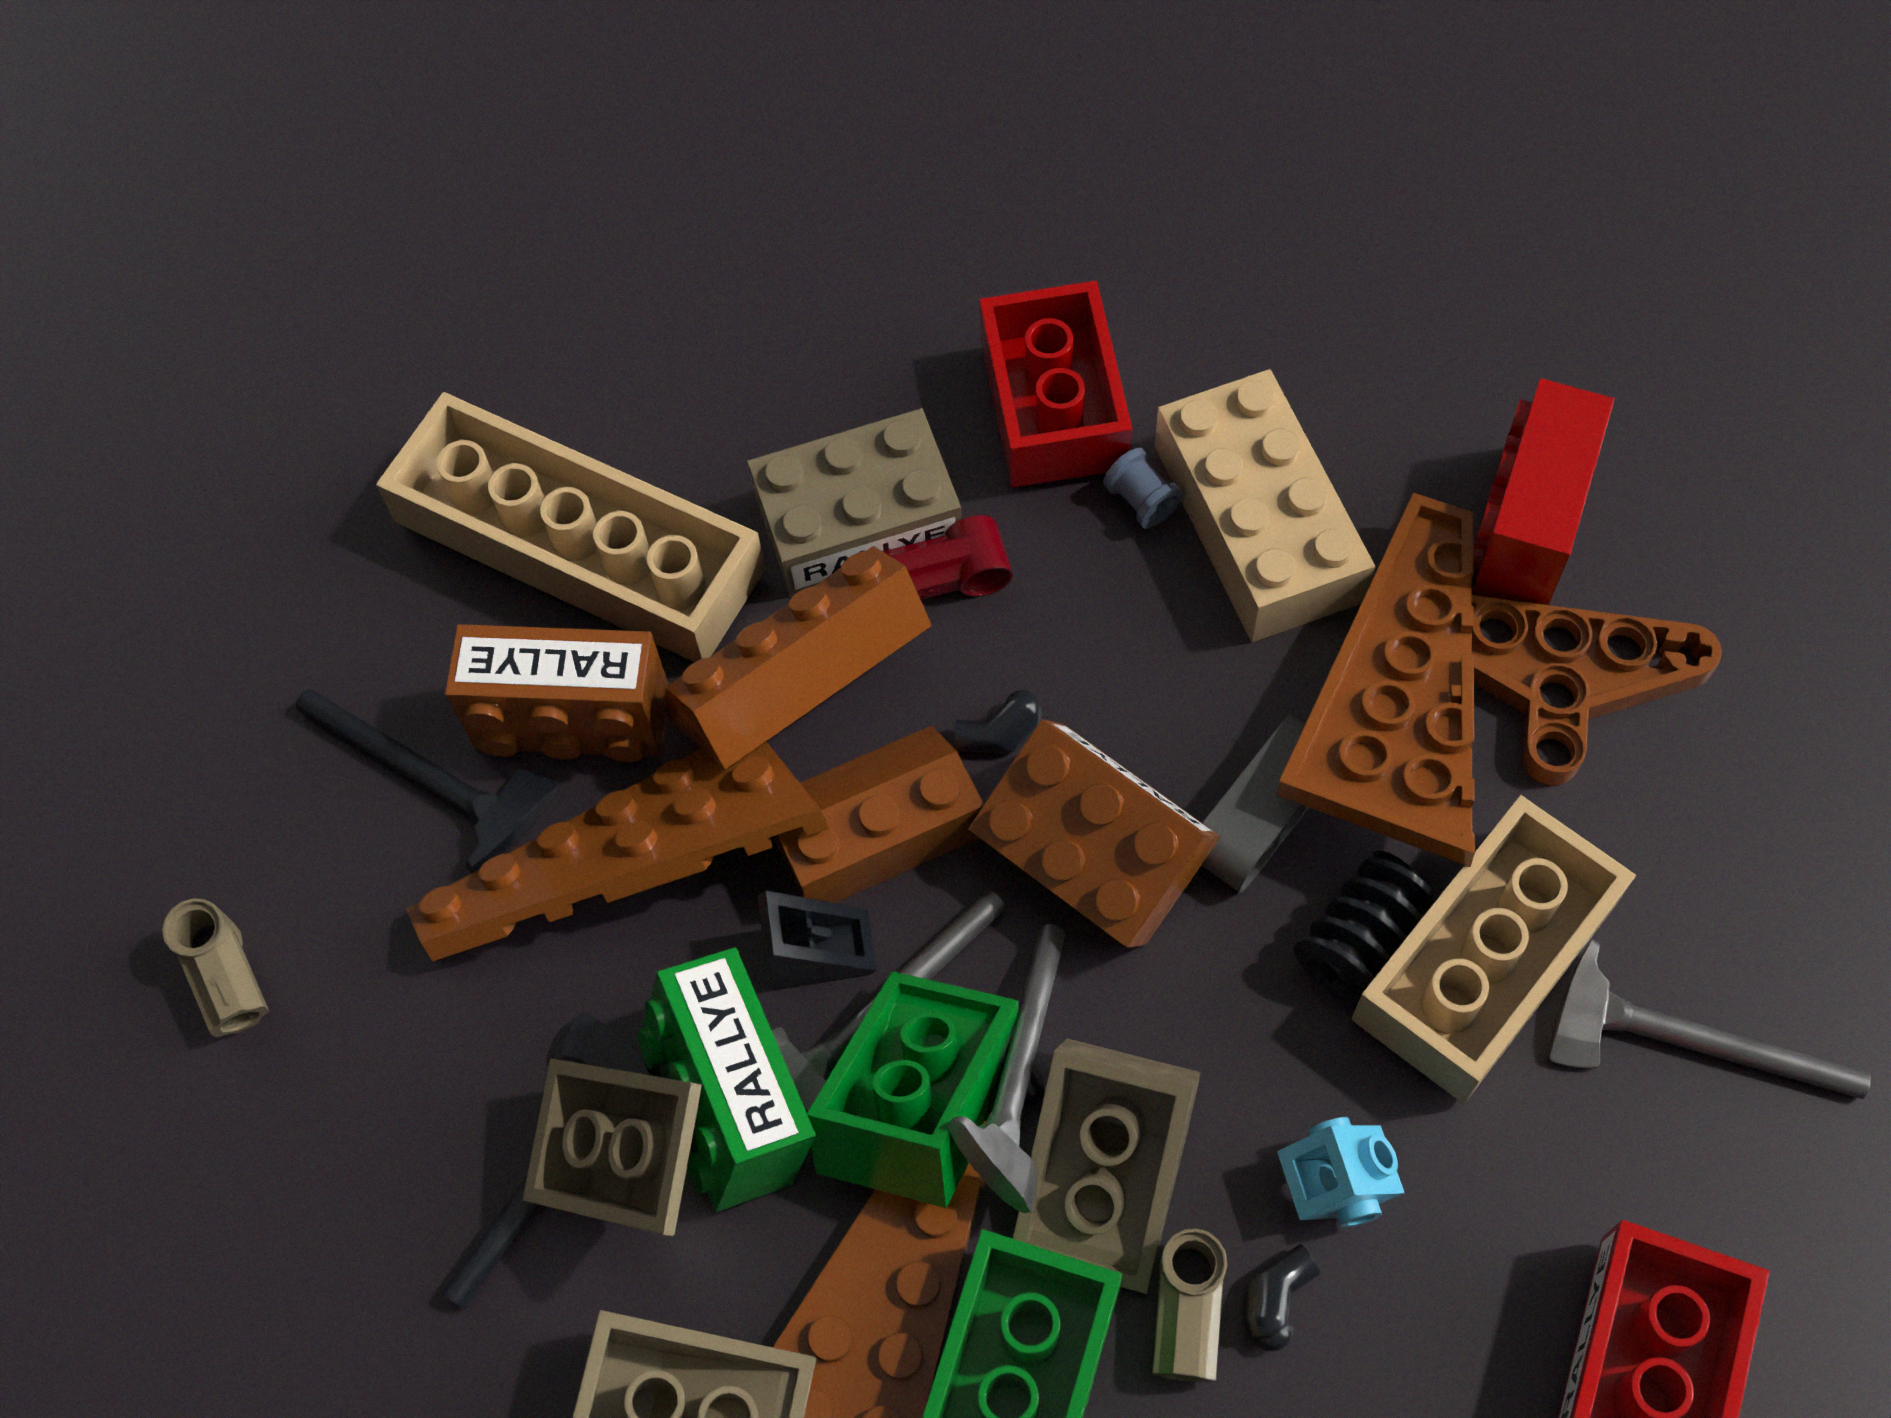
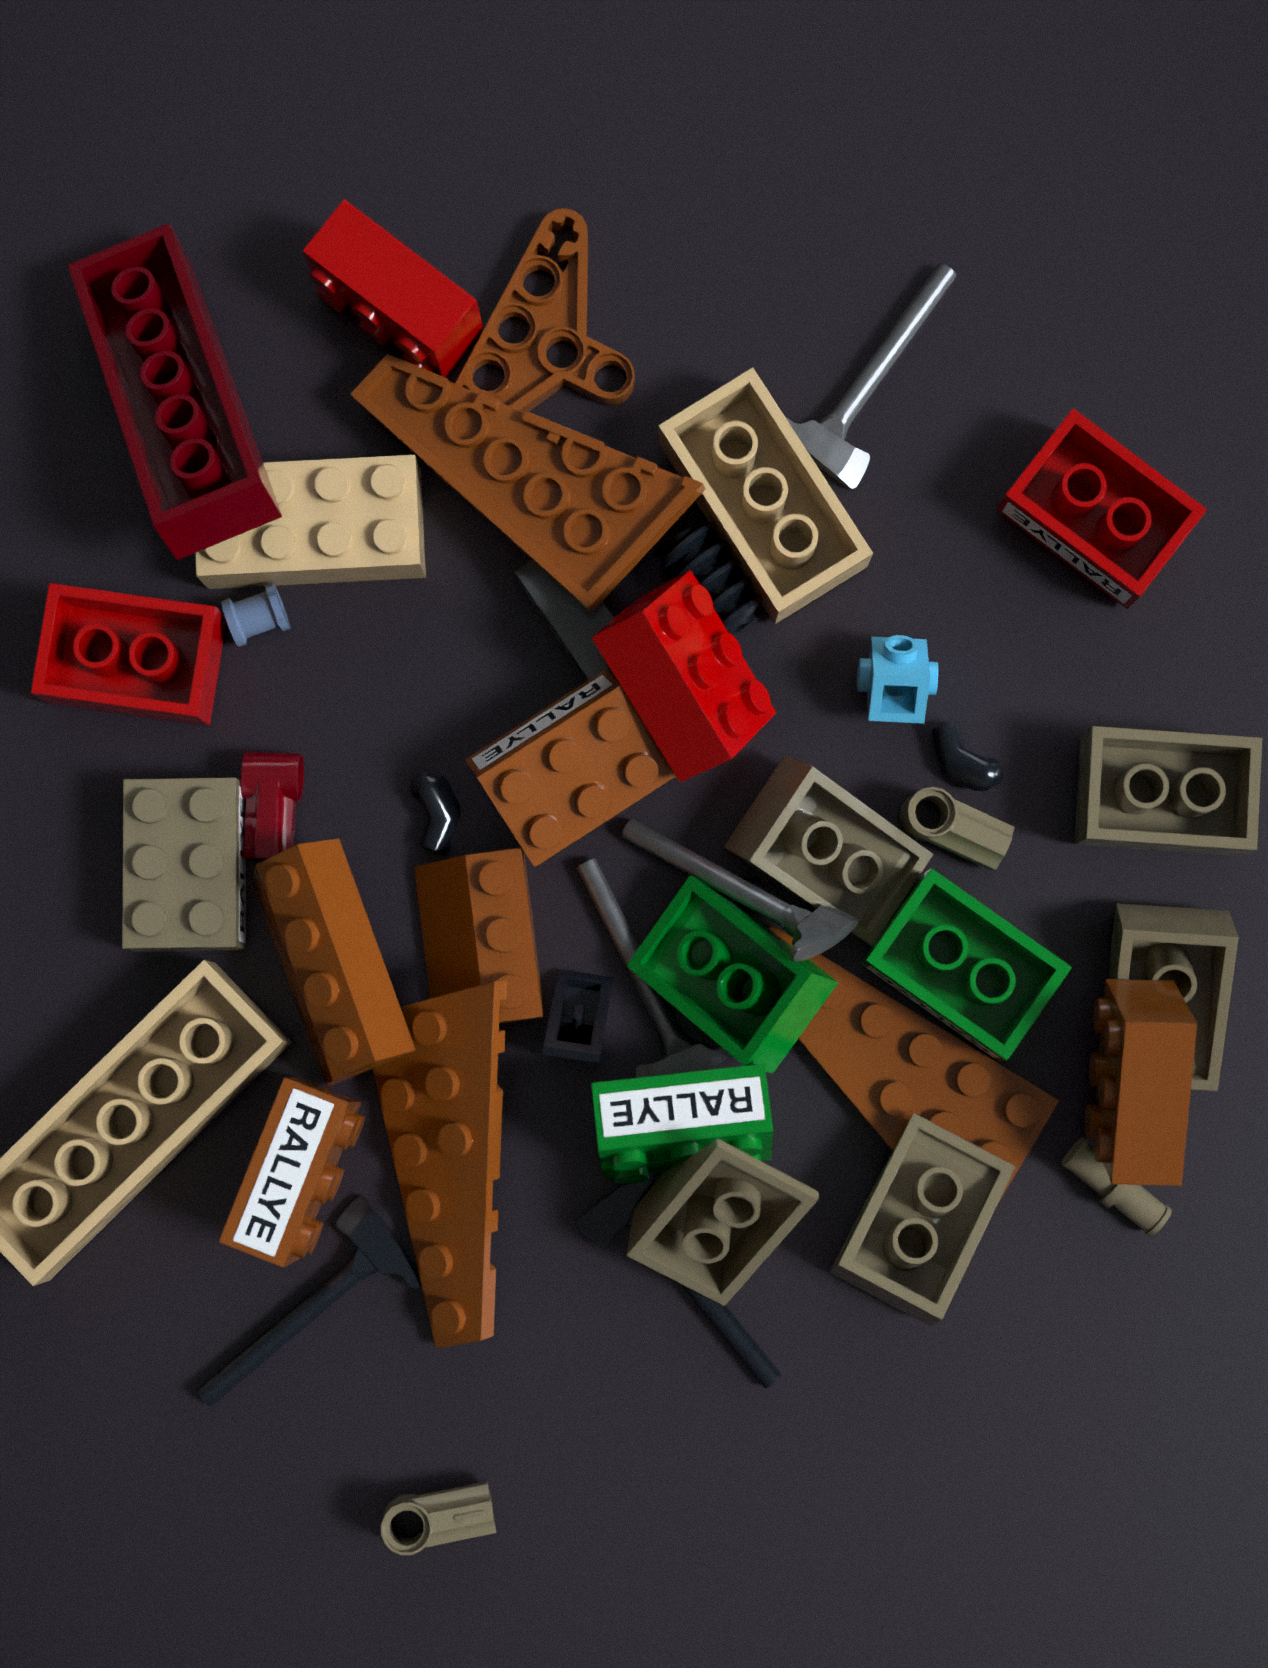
camera: 75 degrees left, 20 degrees up
none -> dark red brick [68,223,282,560]
none -> red brick [591,570,776,782]

